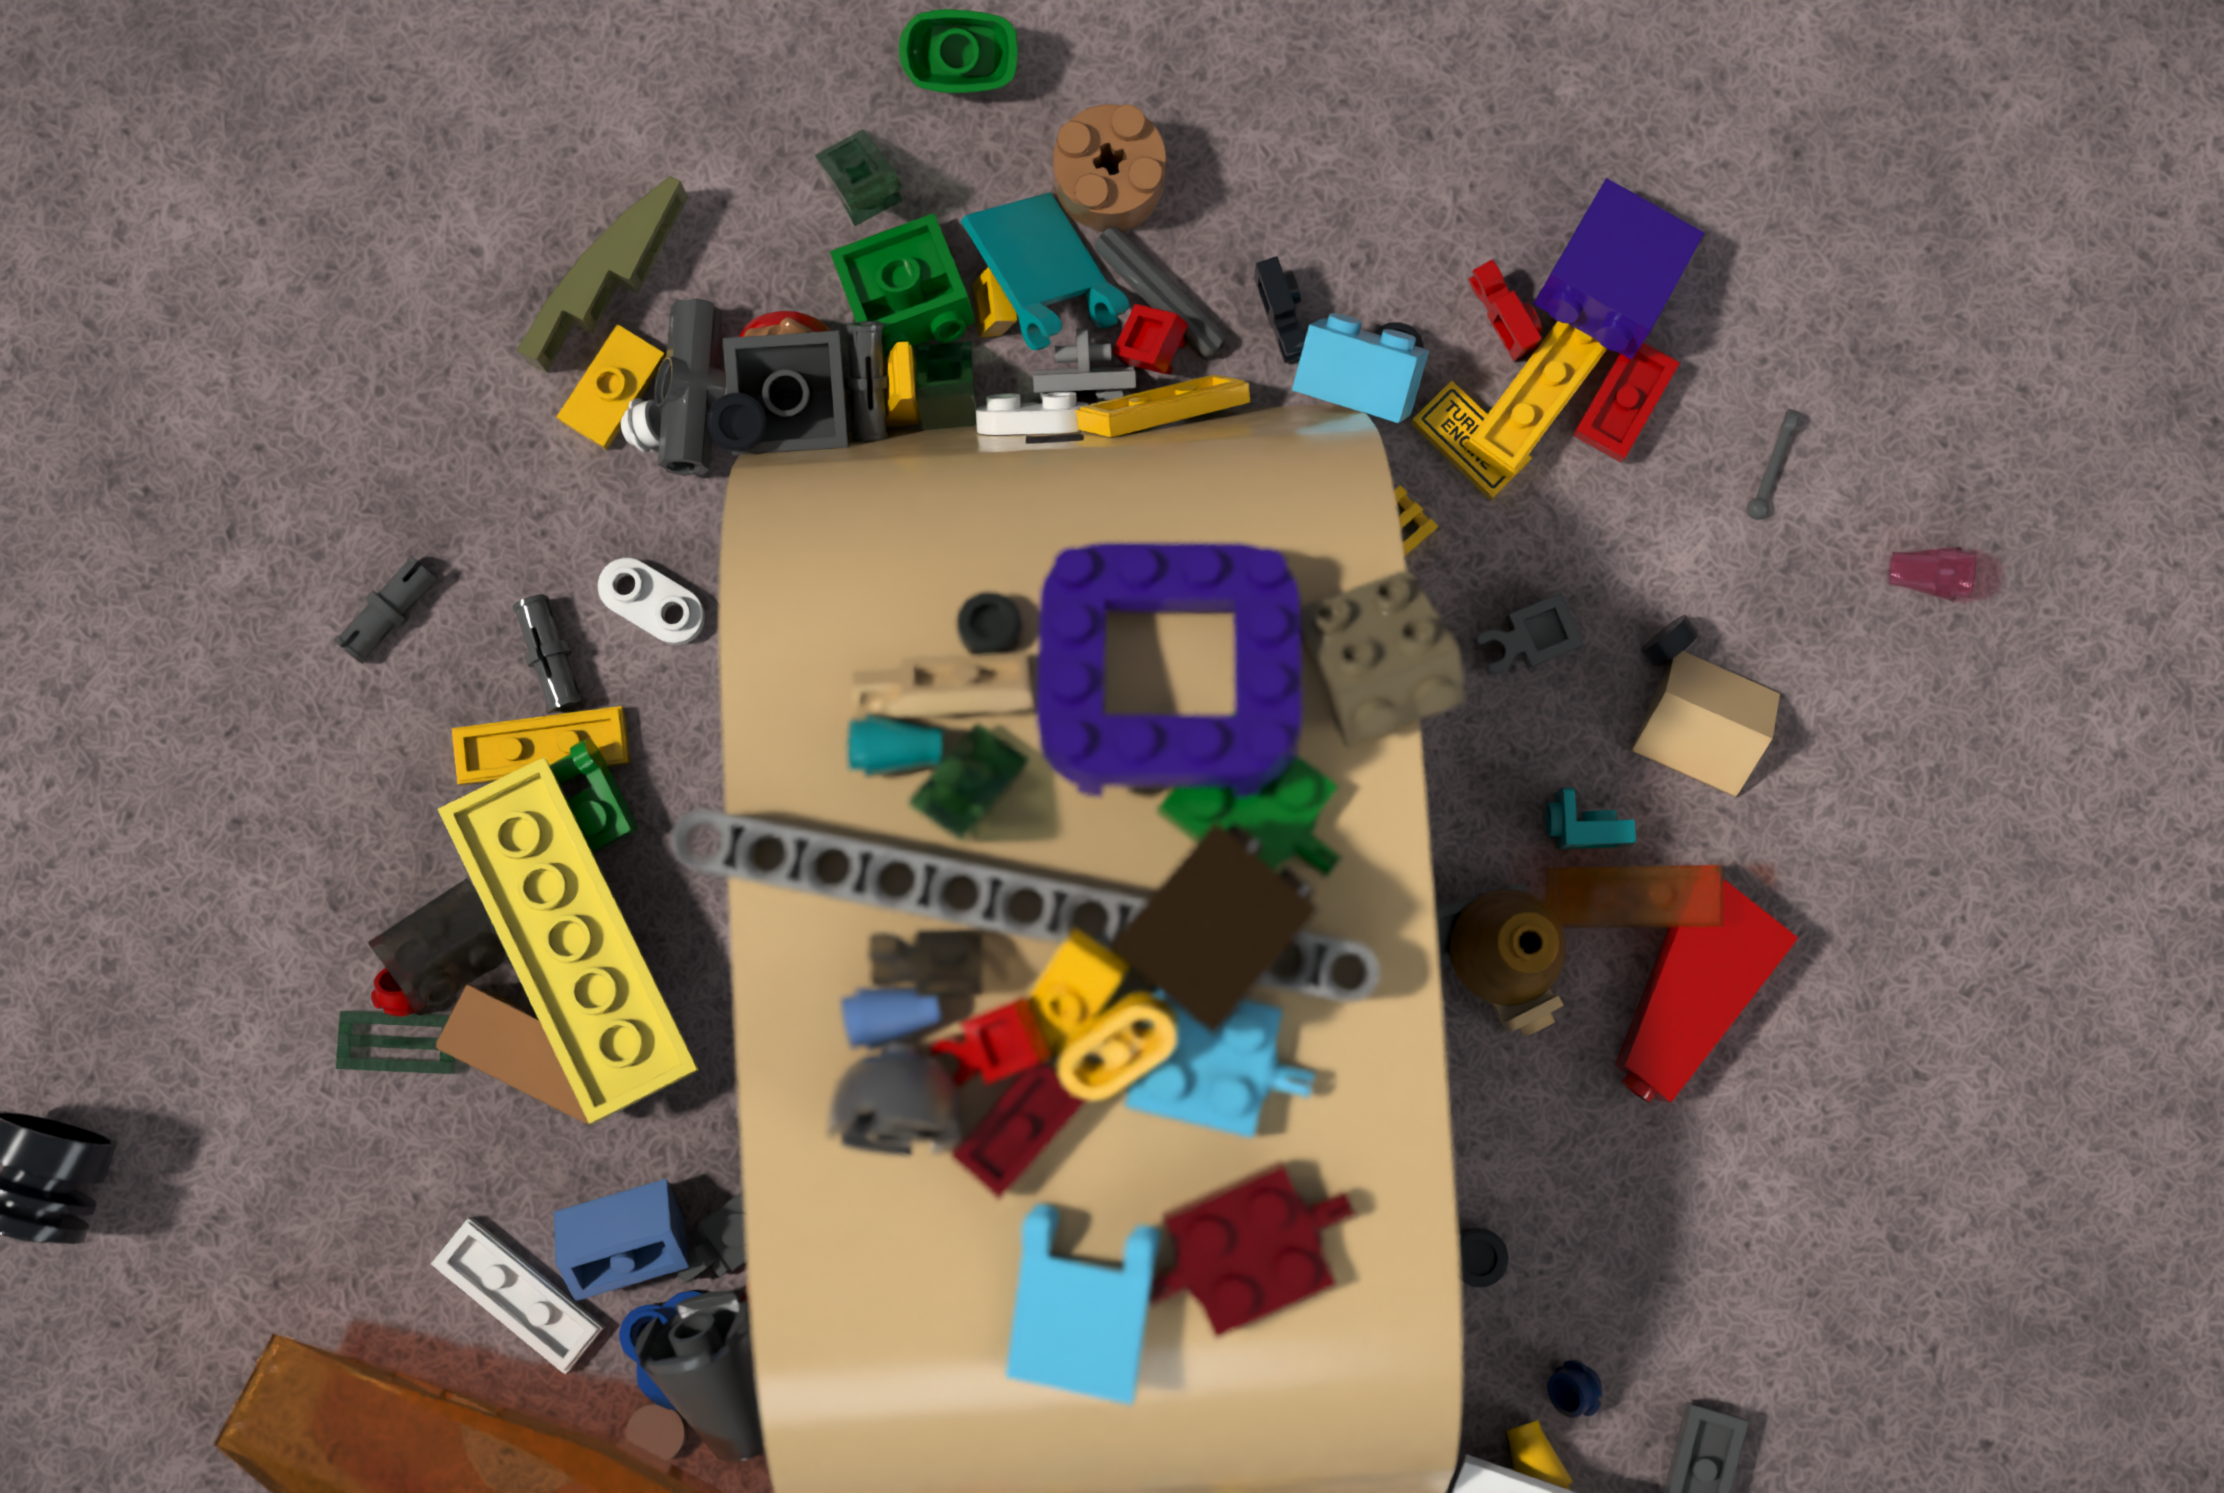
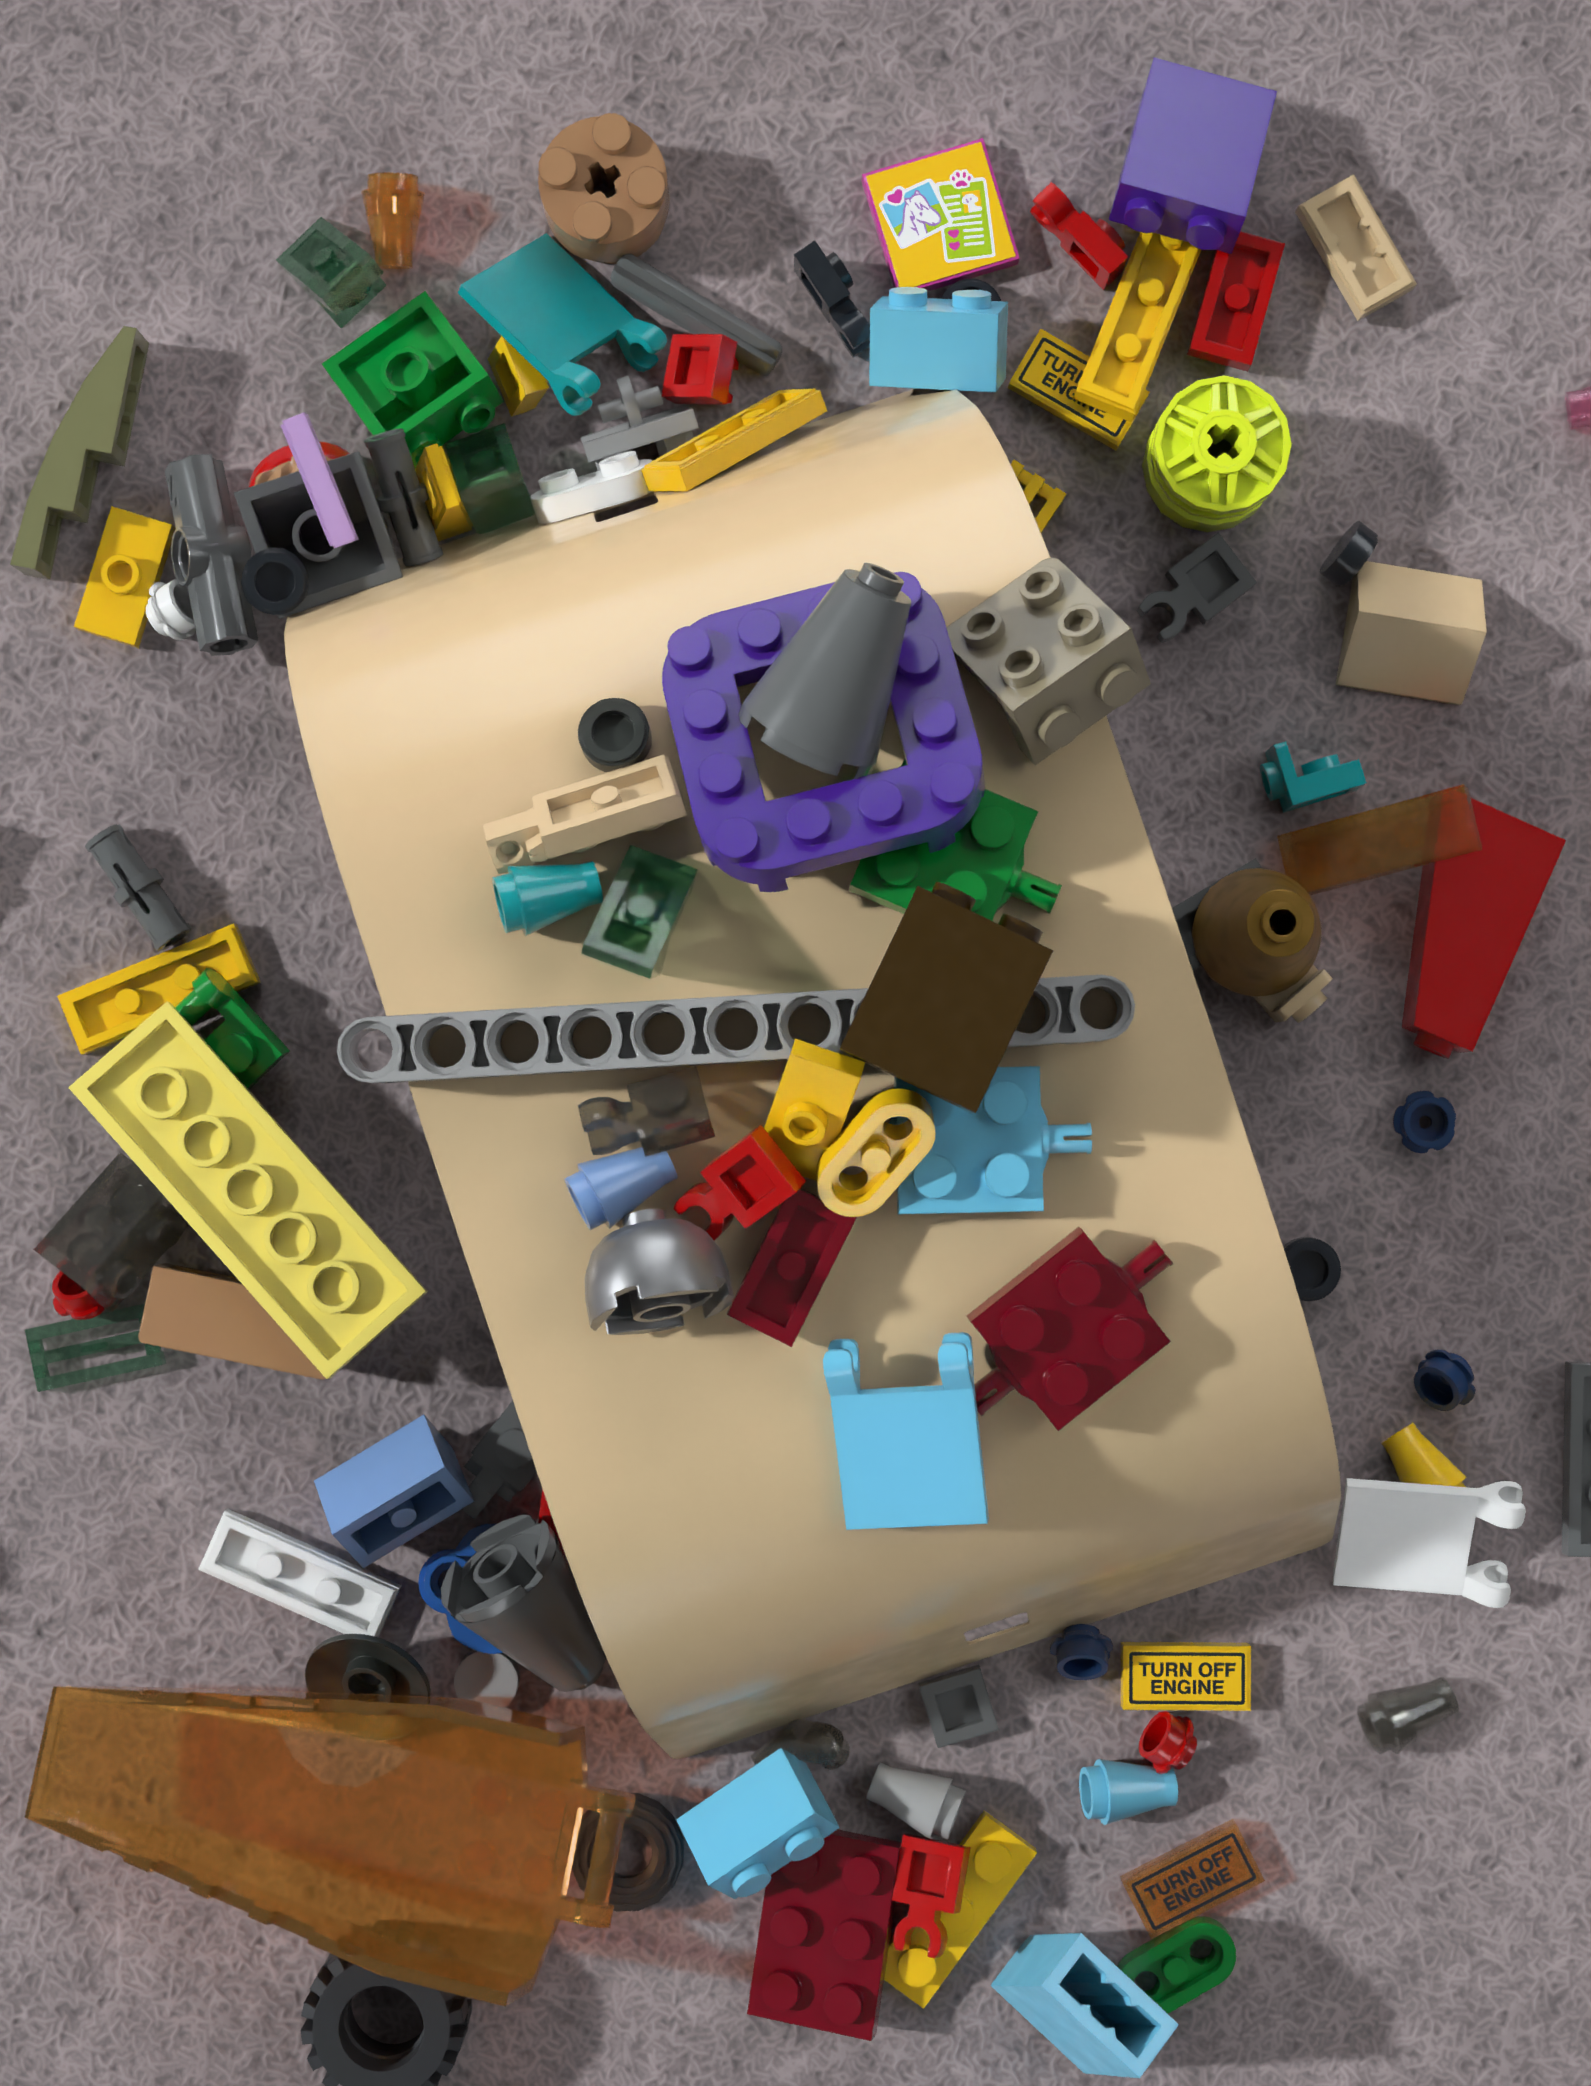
camera: 15 degrees left, 5 degrees up
white plate [598,558,705,645] -> none
green piece [899,9,1019,93] -> none
dark grey hinge [1747,408,1800,520] -> none
none -> lavender tile [281,412,359,548]
none -> pearl dark grey dish [305,1634,431,1735]
none -> clear orange cone [361,172,425,269]
none -> dark grey cone [739,563,911,779]
none -> tile [861,138,1020,292]
none -> neon yellow wheel [1142,375,1292,532]
none -> tan plate [1295,174,1417,321]
none -> dark blue plate [1393,1091,1456,1153]

